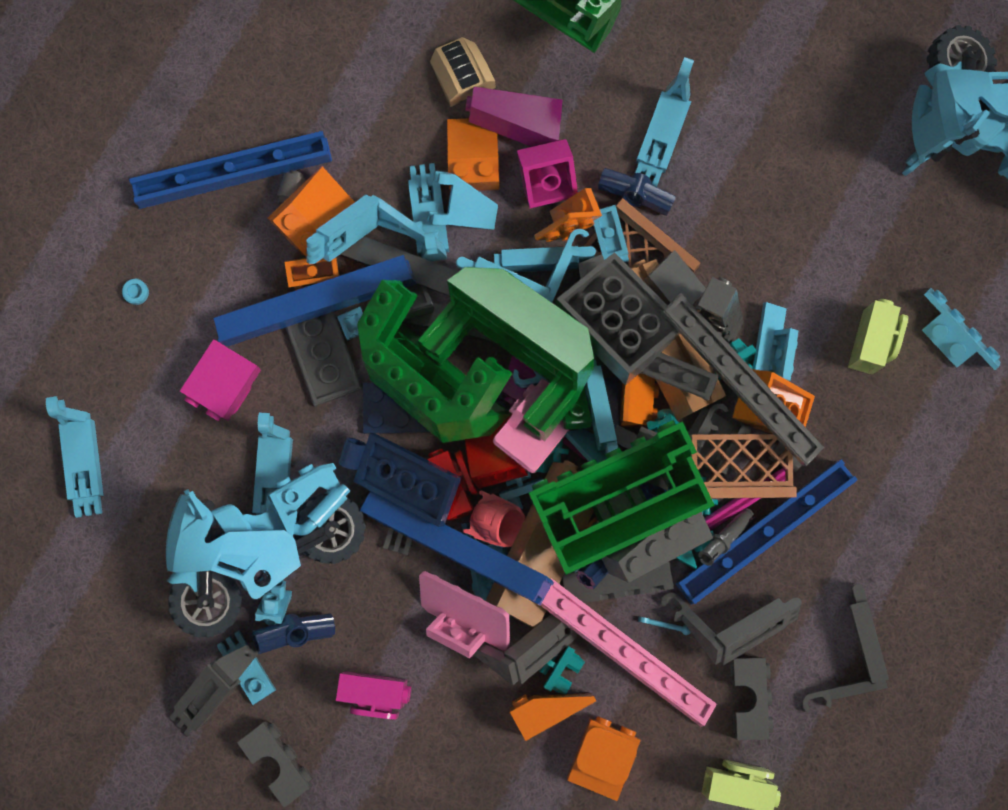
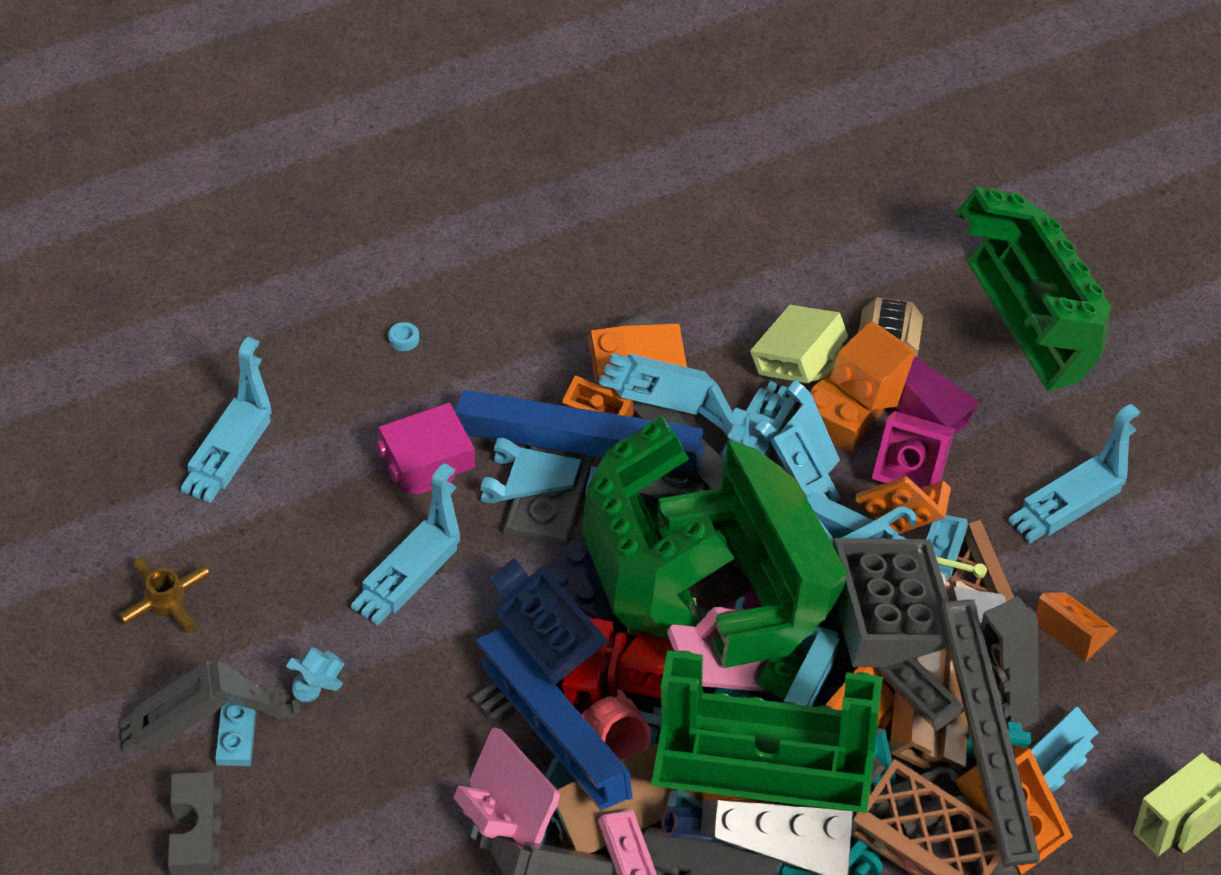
camera: 30 degrees right, 30 degrees down
blue tile [129,131,332,209] -> none
medium azure piece [166,463,366,638] -> none
dark blue piece [252,613,335,654] -> none
dark pink brick [336,671,412,719] -> none
dark blue piece [598,168,676,216] -> none
none -> pearl gold bar [118,558,210,633]
none -> medium azure flag [480,438,581,503]
none -> yellowish green brick [750,305,848,383]
none -> medium azure hinge [770,424,840,502]
none -> orange slope [829,321,916,410]
none -> yellowish green hinge [936,557,987,578]
none -> orange slope [1036,592,1118,662]

